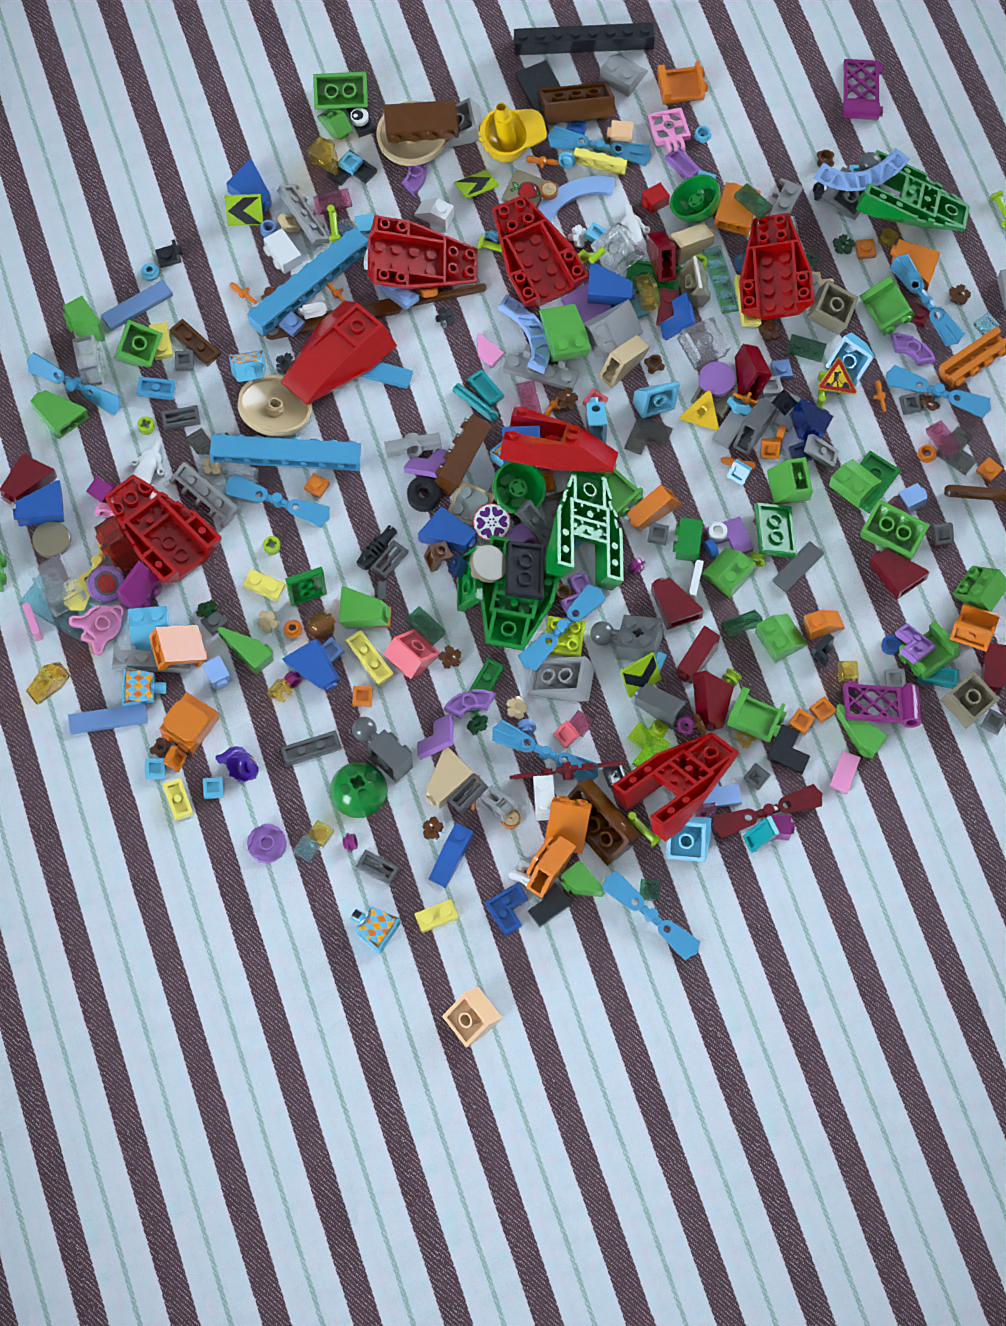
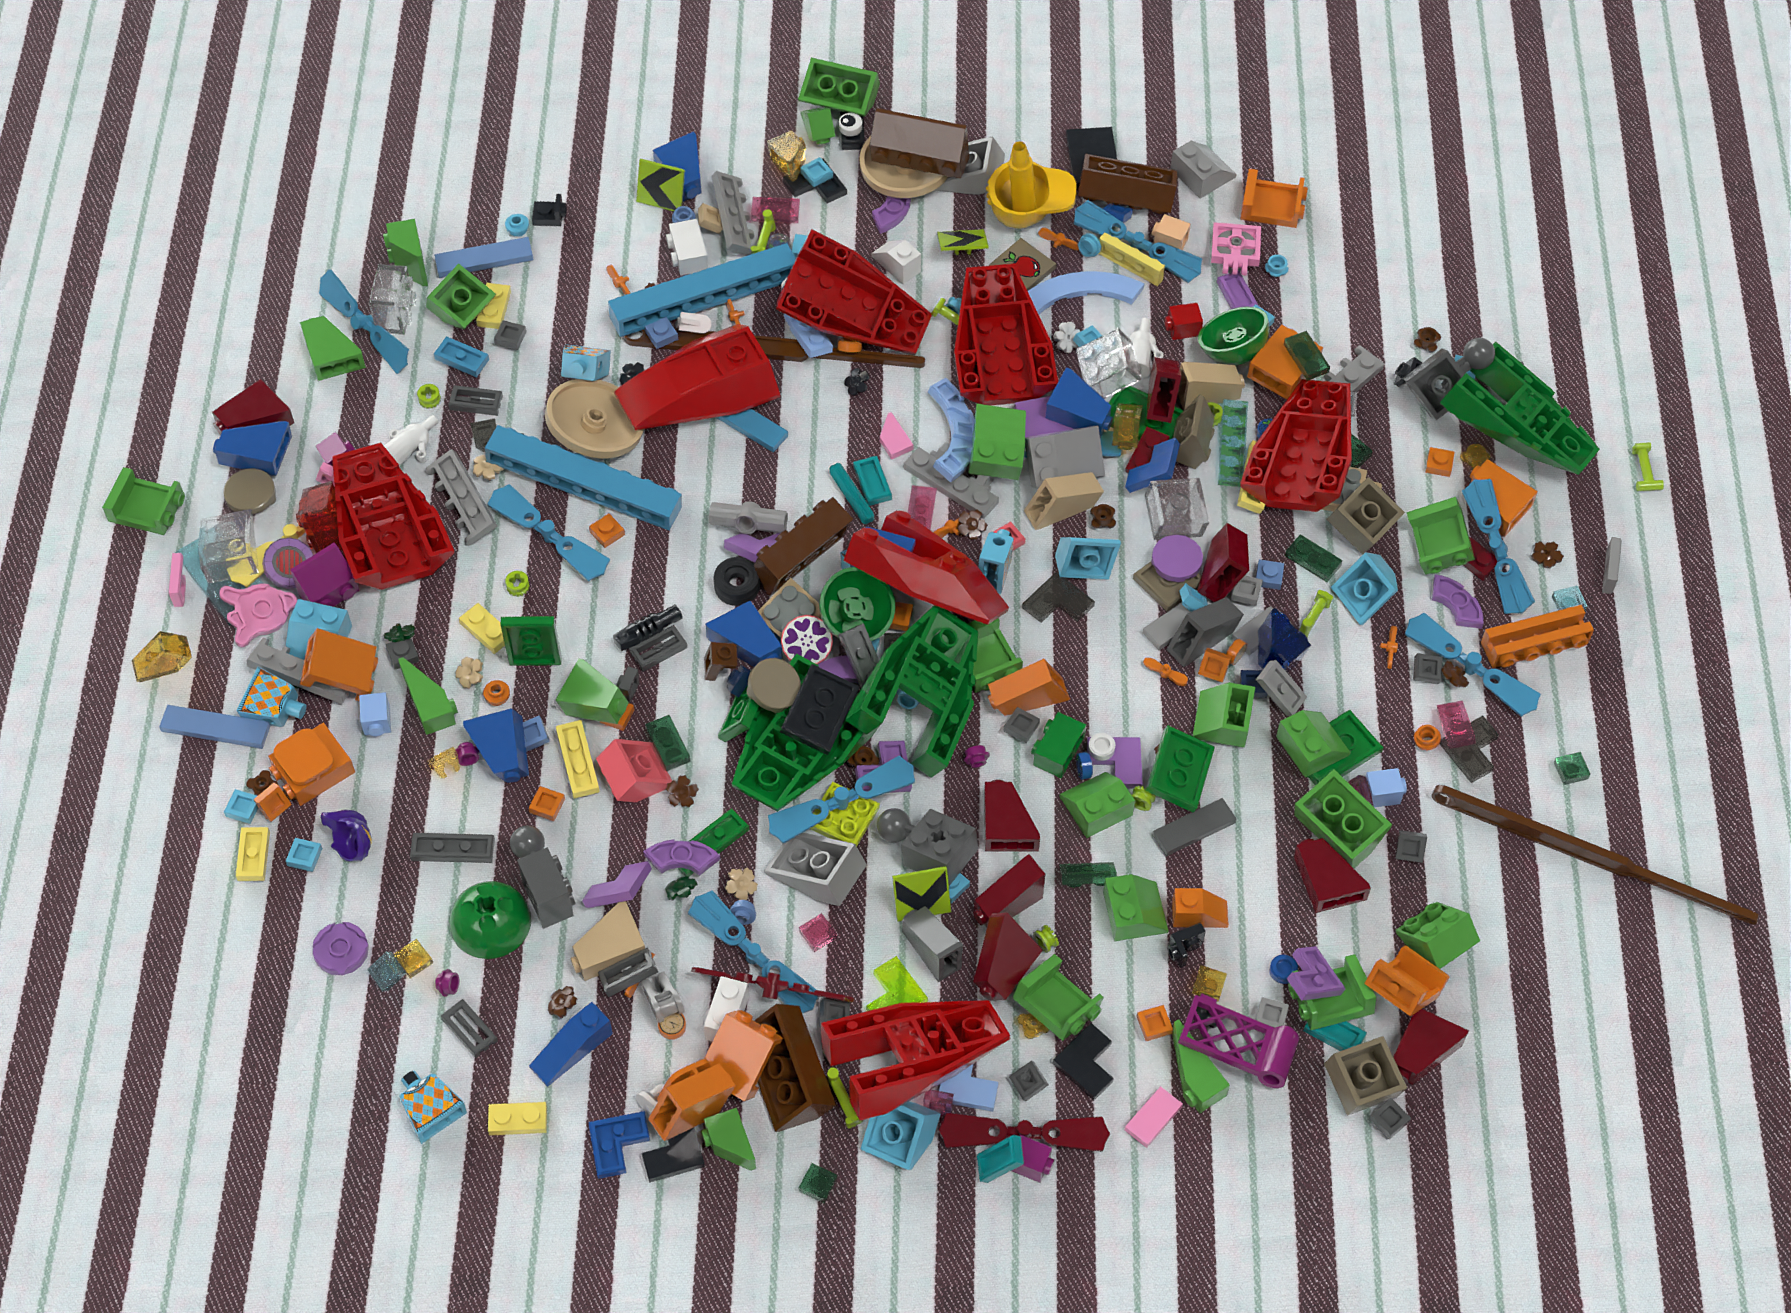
camera: 20 degrees right, 10 degrees down
reddish brown tile [169,318,221,367] -> none
clear tile [221,461,260,482] -> none
clear orange head [306,611,336,639] -> none
light nougat slope [442,987,502,1048] -> none
black brick [513,22,655,56] -> none
tile [540,181,558,200] -> none
coral tile [553,721,580,748] -> none
lime piece [578,247,606,264] -> none
dark azure piece [602,871,700,960] -> none
lime bush [649,720,669,738] -> none
magenta plate [677,715,696,734] -> none
yellow piece [680,391,719,431] -> none
white tile [689,560,704,600] -> none
reddish brown plant [692,714,706,736] -> none
plate [727,459,752,486] -> none
orange piece [733,392,758,406] -> none
reddish brown plant [758,320,781,340] -> none
black bracket [771,389,798,416] -> none
orange plate [788,708,815,735] -> none
light blue tile [813,148,910,191] -> none
piece [818,358,857,395] -> none
dark green plant [833,234,855,254] -> none
magenta piece [843,59,883,120] -> none
orange plate [976,457,1003,483] -> none

